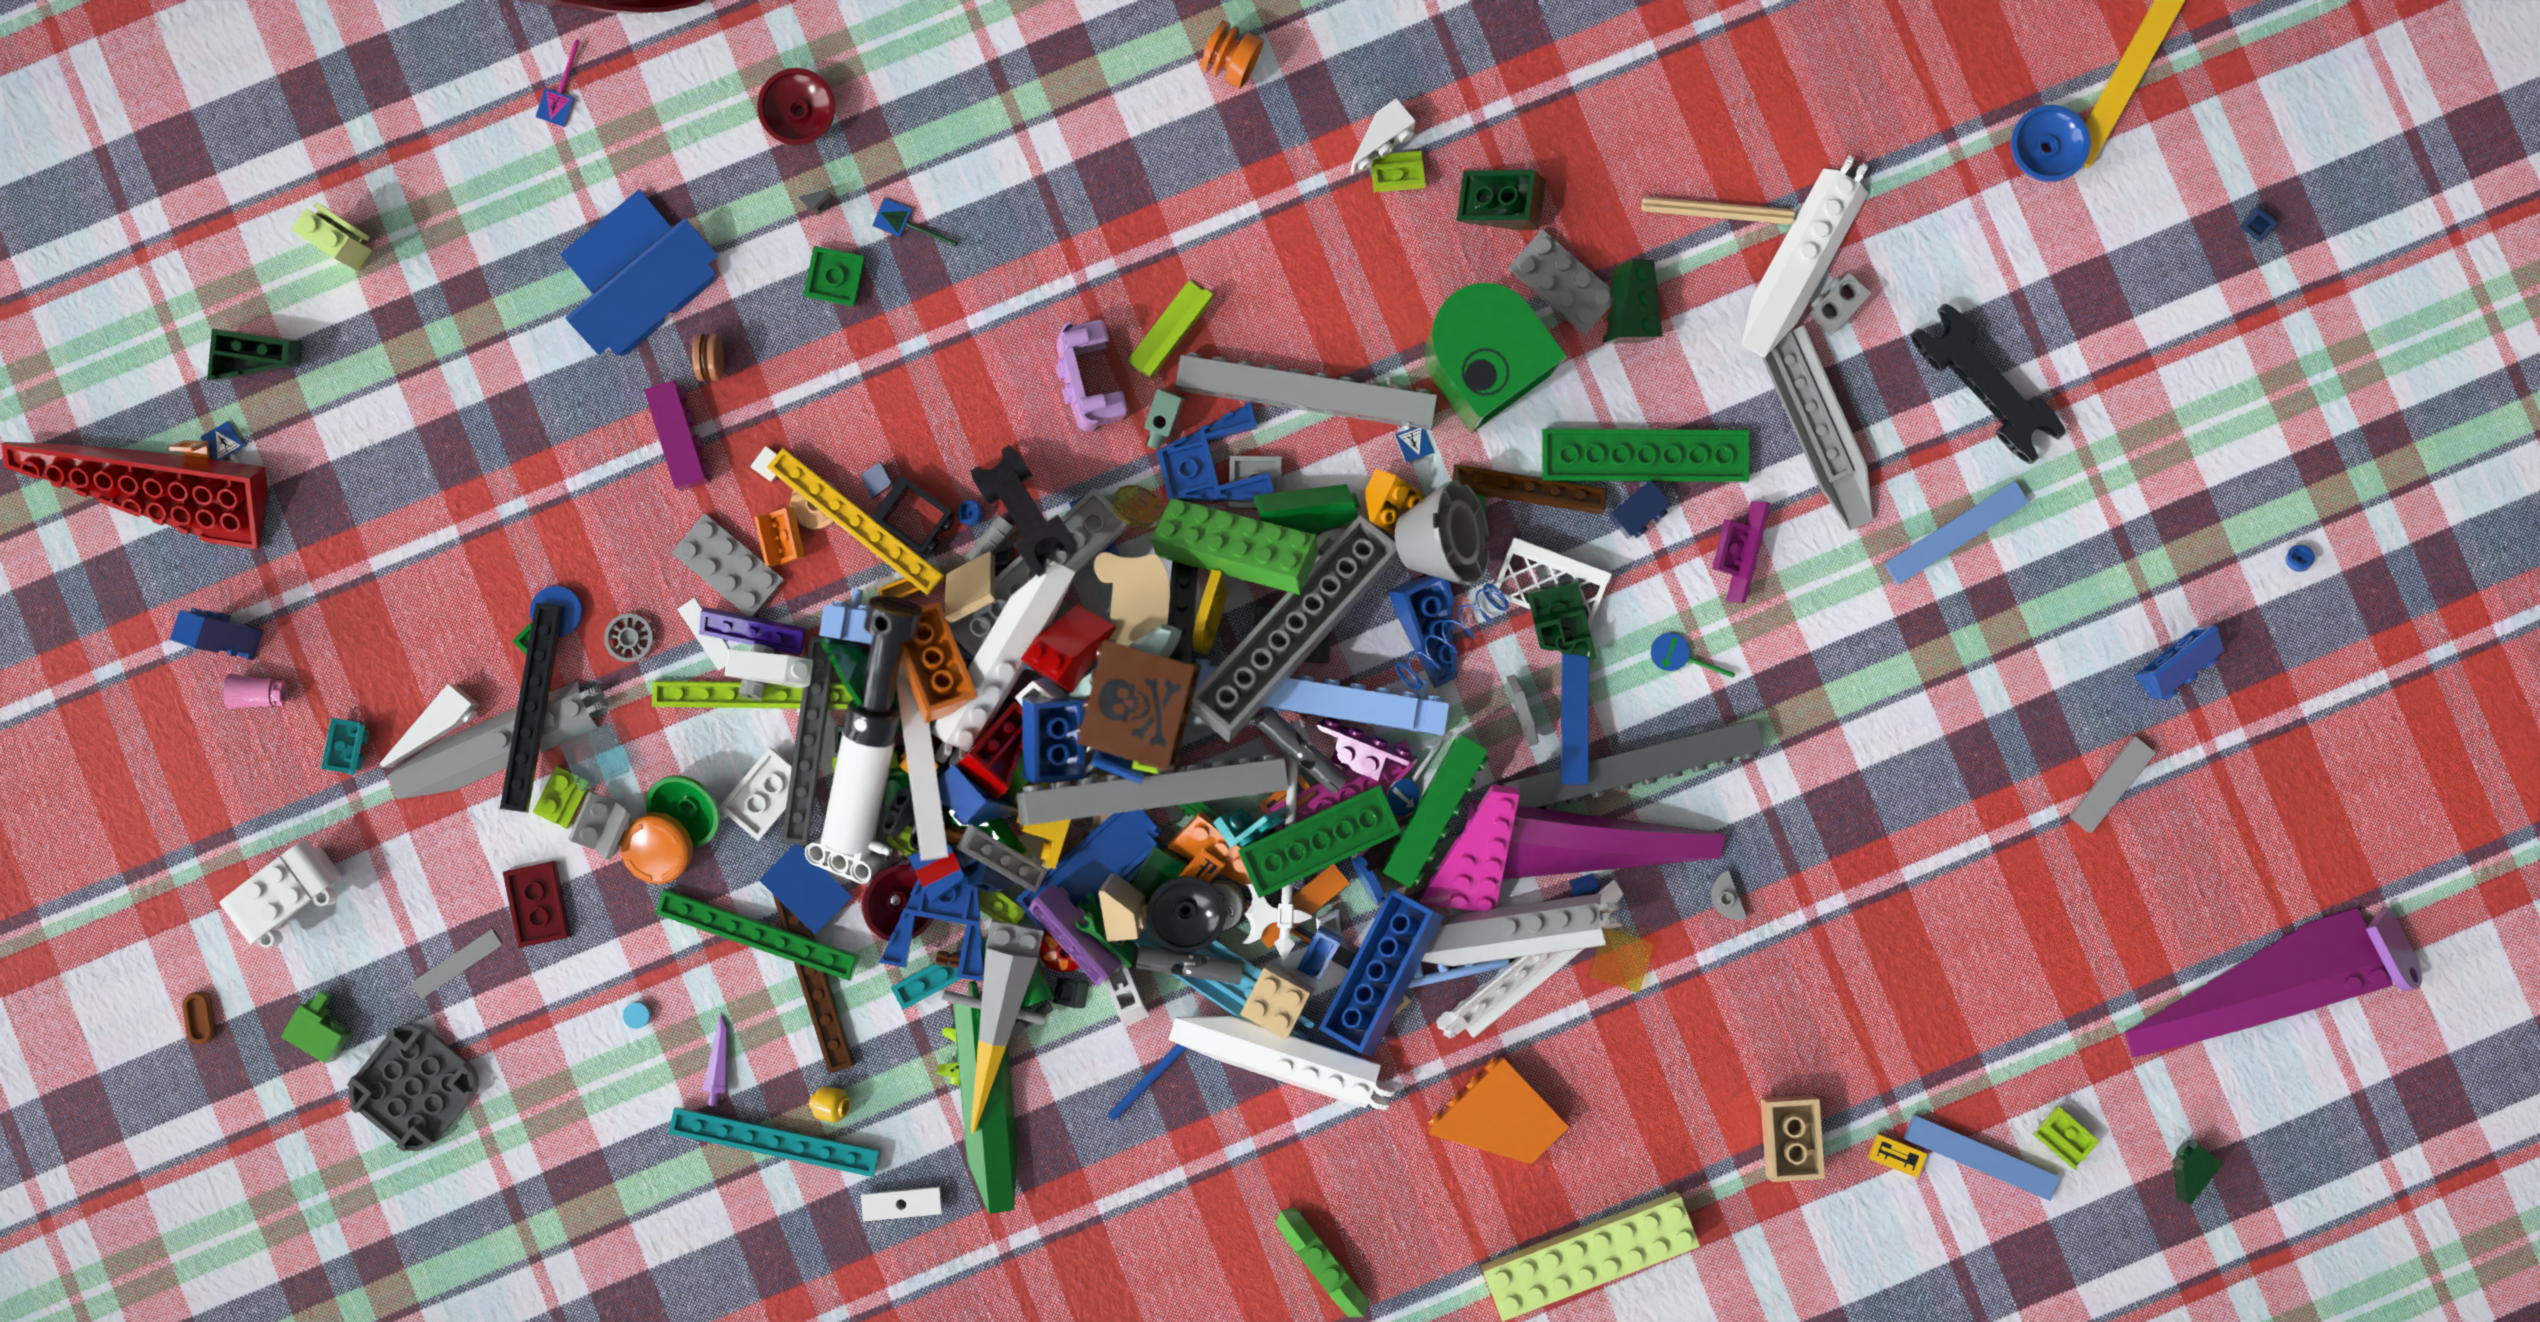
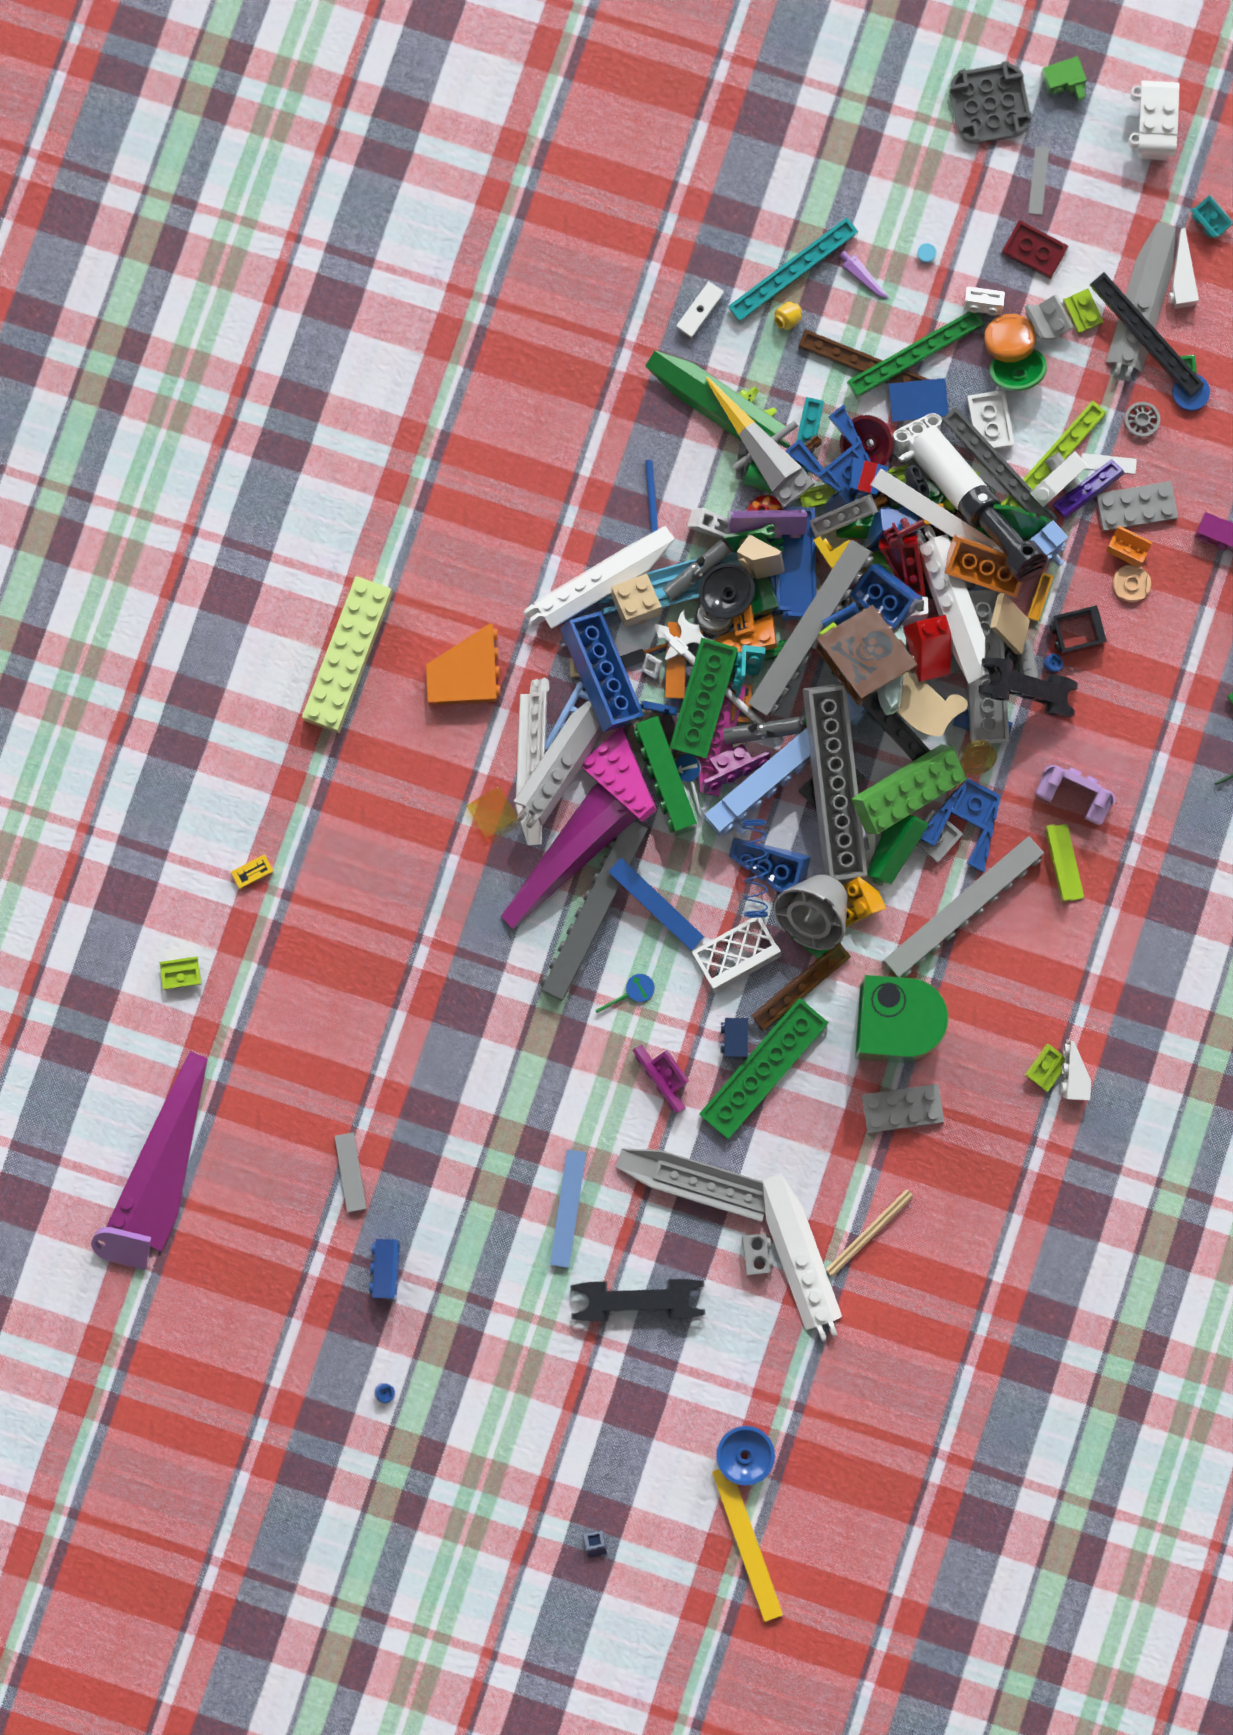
camera: 135 degrees right, 5 degrees down
dark orange tile [182,992,216,1044] -> none
clear light blue tile [559,723,630,792] -> none
white tile [750,446,777,483] -> none
yellow tile [767,448,945,597] -> none
slope [860,461,894,498] -> none
black slope [1053,977,1089,1008] -> none
sand green torso [1144,389,1186,450] -> none
yellow tile [1193,569,1229,655] -> none
orange wheel [1200,20,1264,89] -> none
bright green brick [1275,1207,1369,1317] -> none
blue tile [1297,925,1343,981] -> none
piece [1386,377,1434,463] -> none
dark green slope [1457,170,1546,230] -> none
light grey tile [1506,674,1539,747] -> none
dark green slope [1526,579,1596,660] -> none
blue slope [1569,874,1600,897] -> none
dark green wedge [1602,260,1663,344] -> none
light grey plate [1710,869,1747,920] -> none
tan brick [1760,1095,1825,1182] -> none
medium blue tile [1903,1114,2060,1201] -> none
dark green slope [2173,1140,2223,1205] -> none
none -> dark red arm [883,518,926,548]
none -> white bracket [964,287,1005,315]

